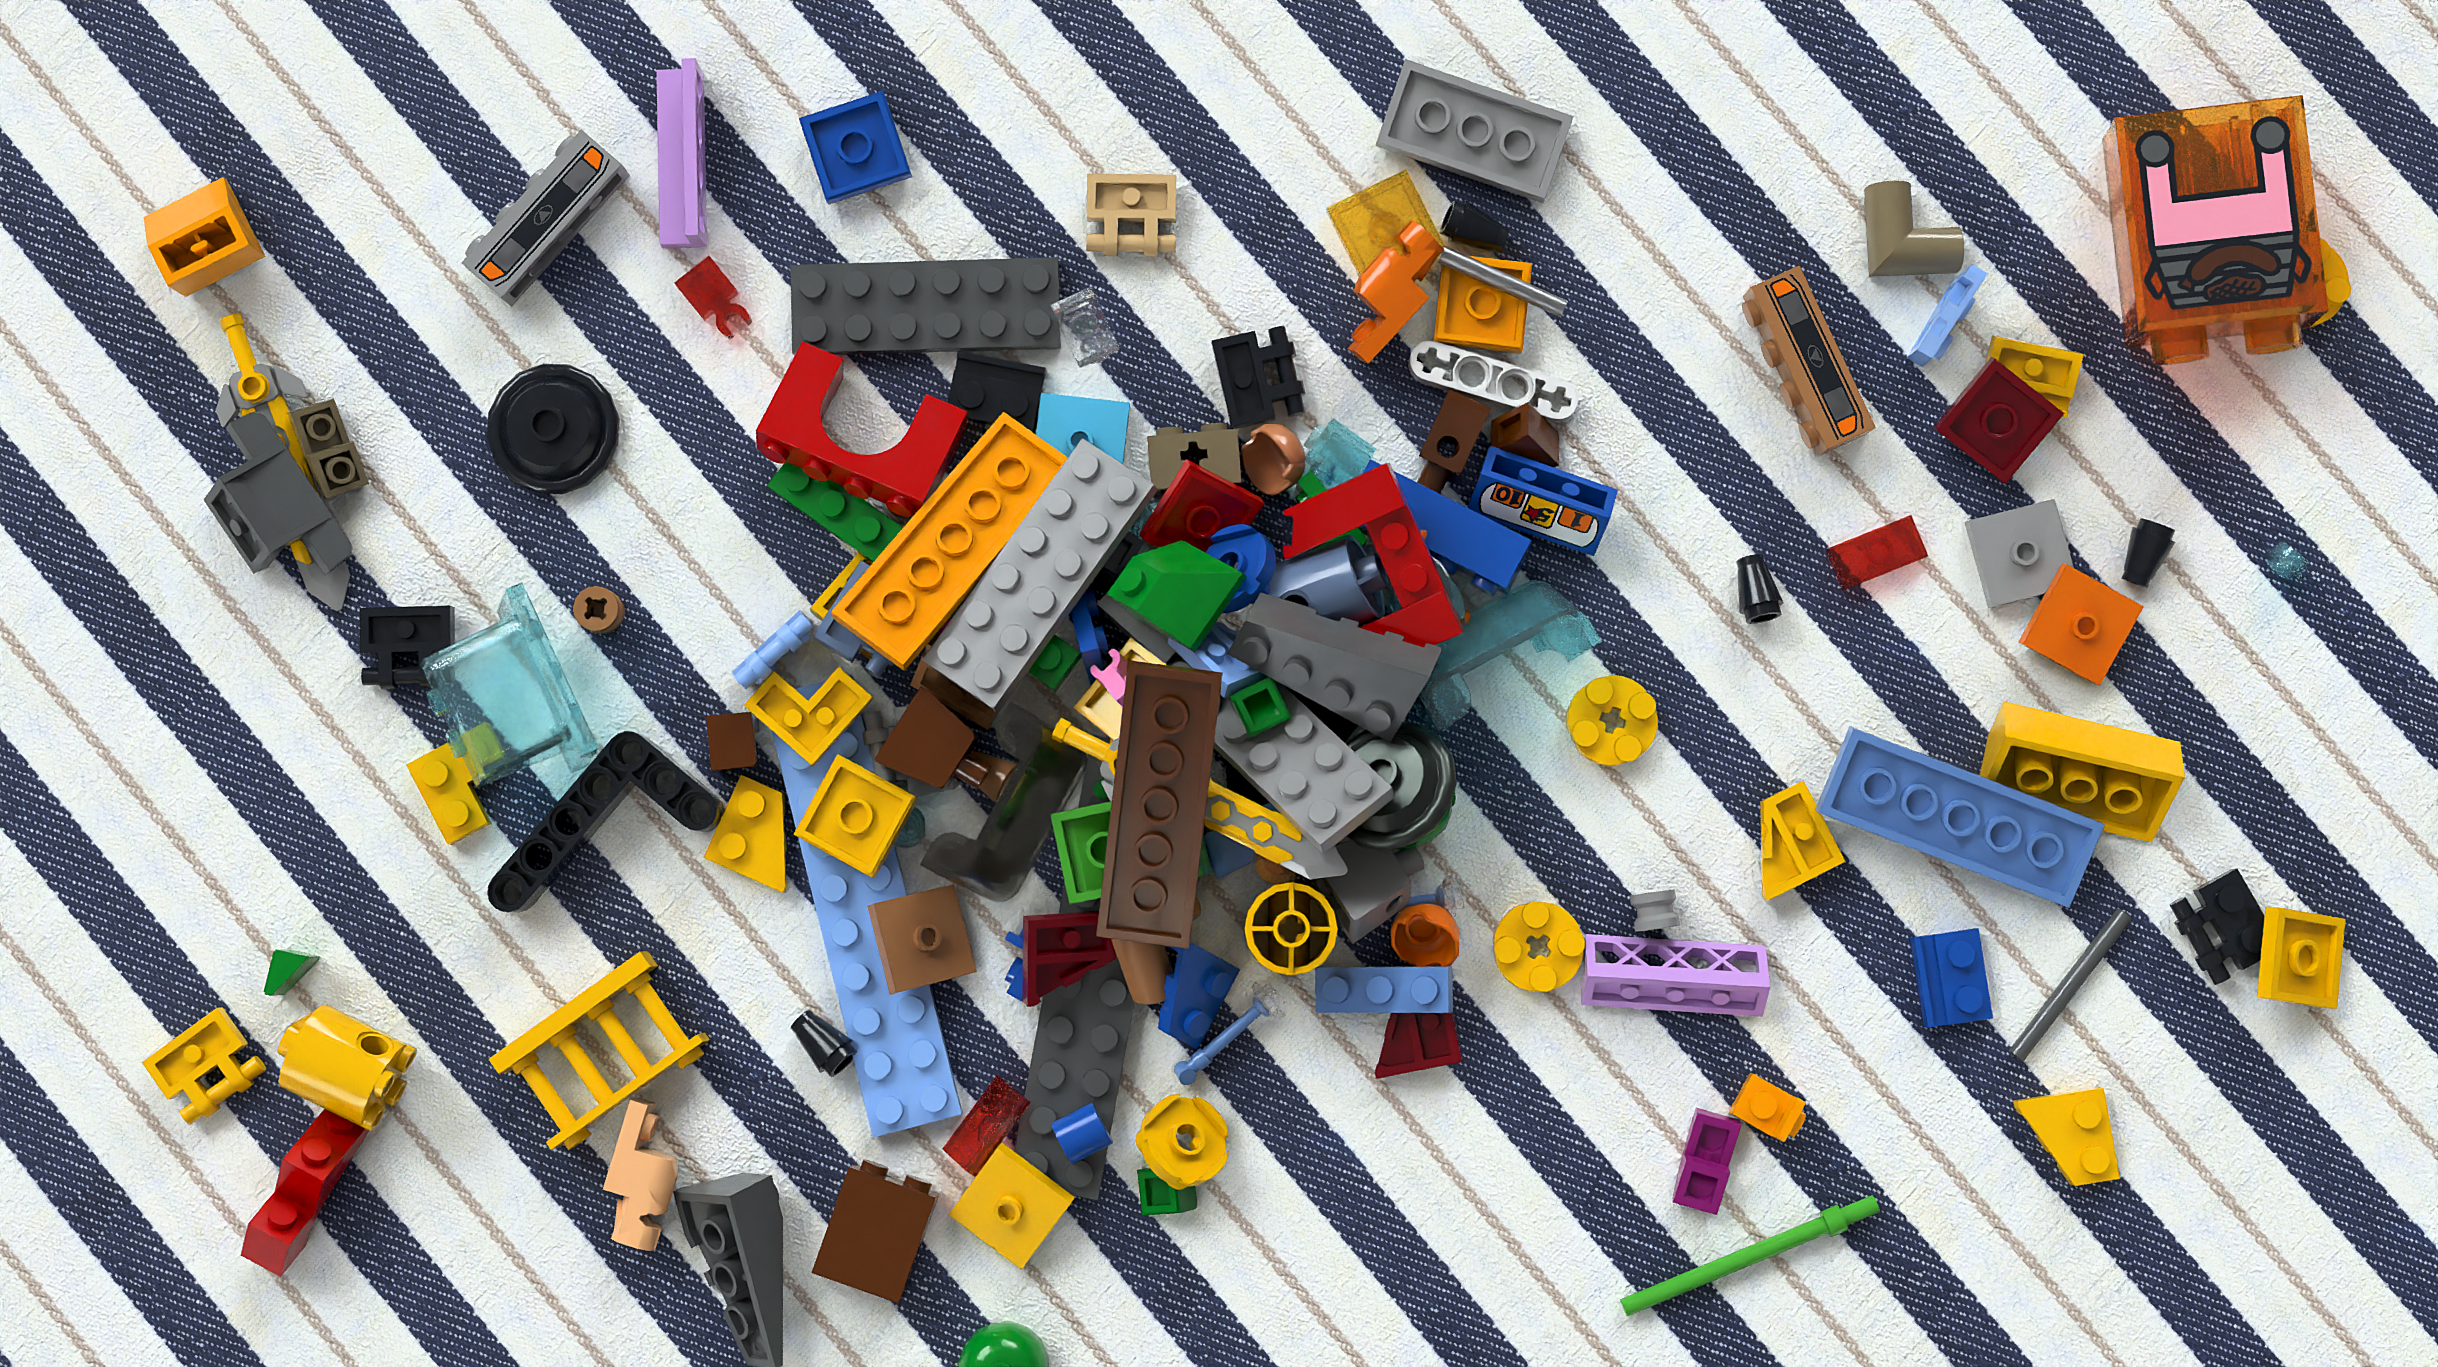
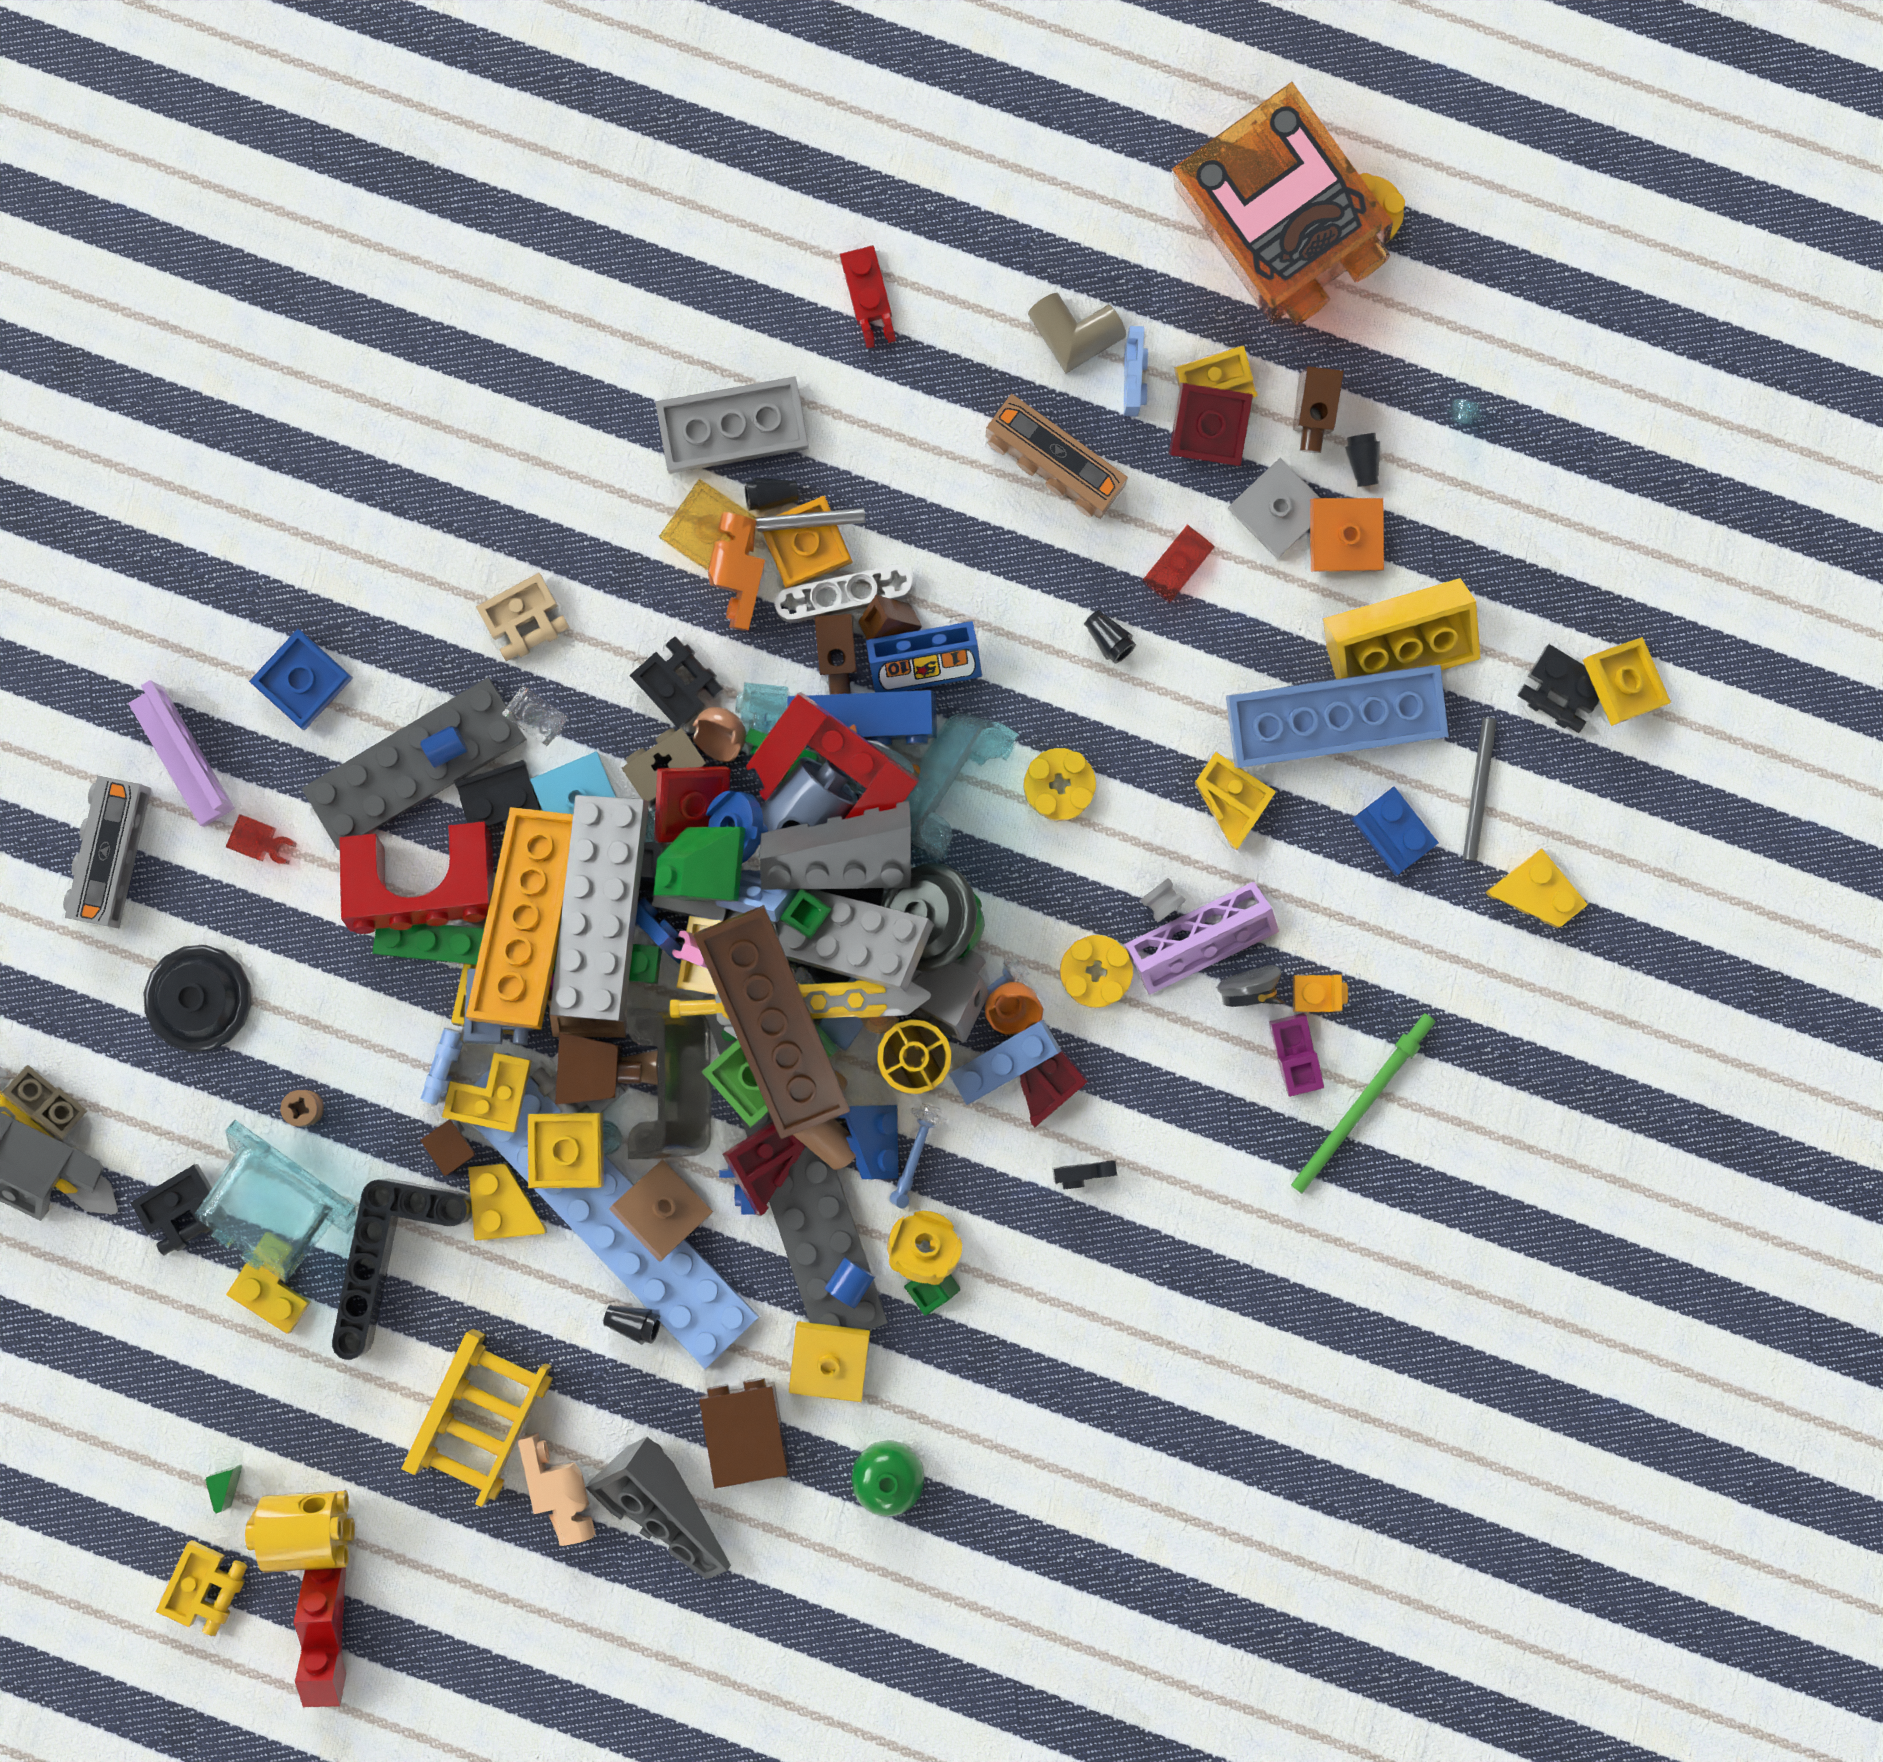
camera: 25 degrees left, 0 degrees up
clear red plate [942,1075,1031,1177] -> none
none -> blue brick [420,726,468,768]
none -> red hinge [840,245,896,349]
none -> black plate [1052,1160,1117,1189]
none -> dark grey piece [1216,965,1286,1007]
none -> reddish brown torso [1293,366,1344,453]

